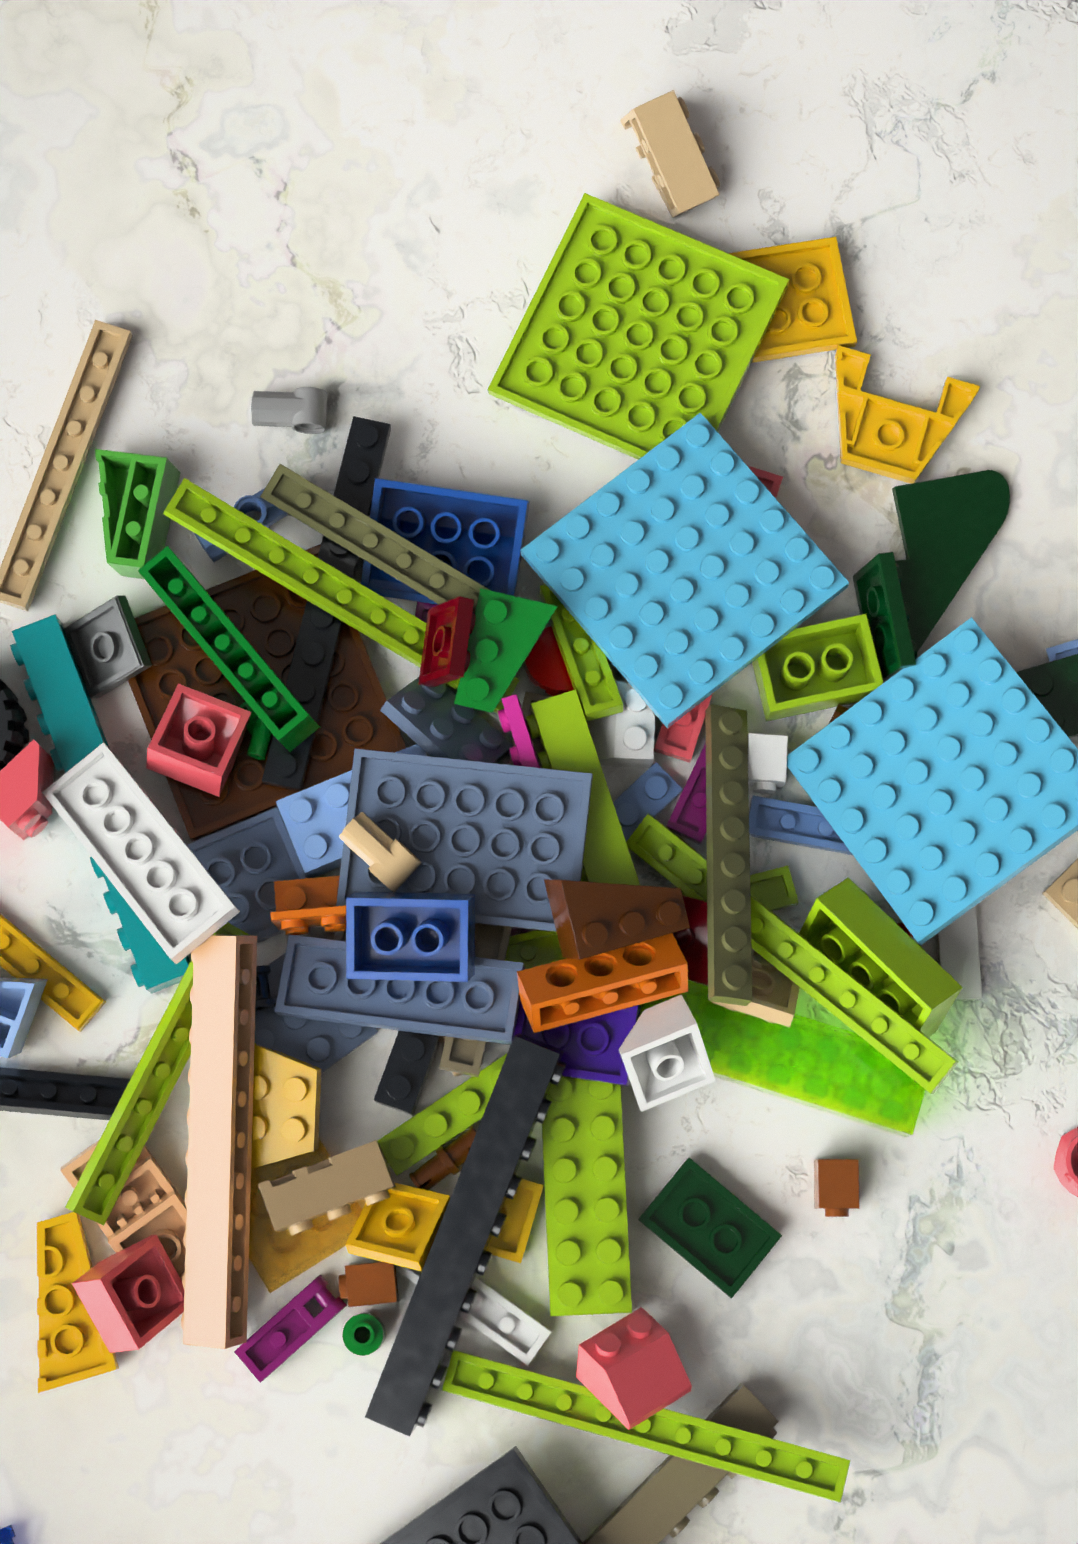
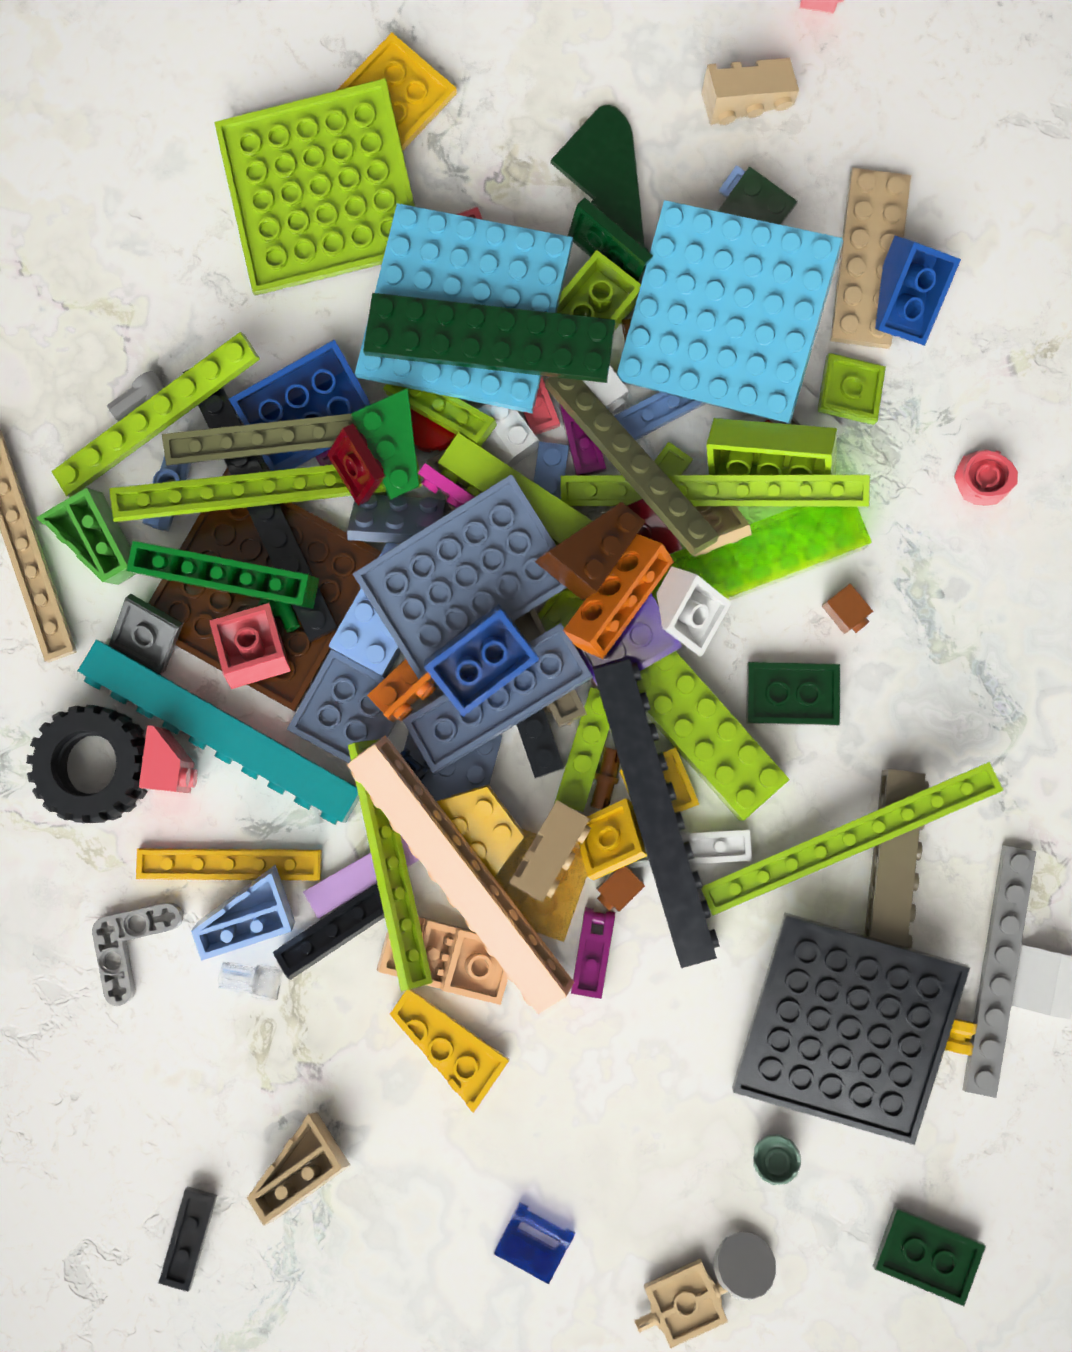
camera: 35 degrees left, 5 degrees up
white plate [42,742,240,964] -> none
coral slope [72,1234,185,1353] -> none
tan piece [339,812,422,892] -> none
green brick [342,1313,386,1356] -> none
coral slope [576,1307,692,1430] -> none
tan wedge [620,90,720,218] -> none
yellow wing [835,345,980,484] -> none
none -> lime plate [51,332,260,497]
none -> lavender tile [303,835,420,918]
none -> dark green plate [363,293,615,383]
none -> lime plate [817,353,886,425]

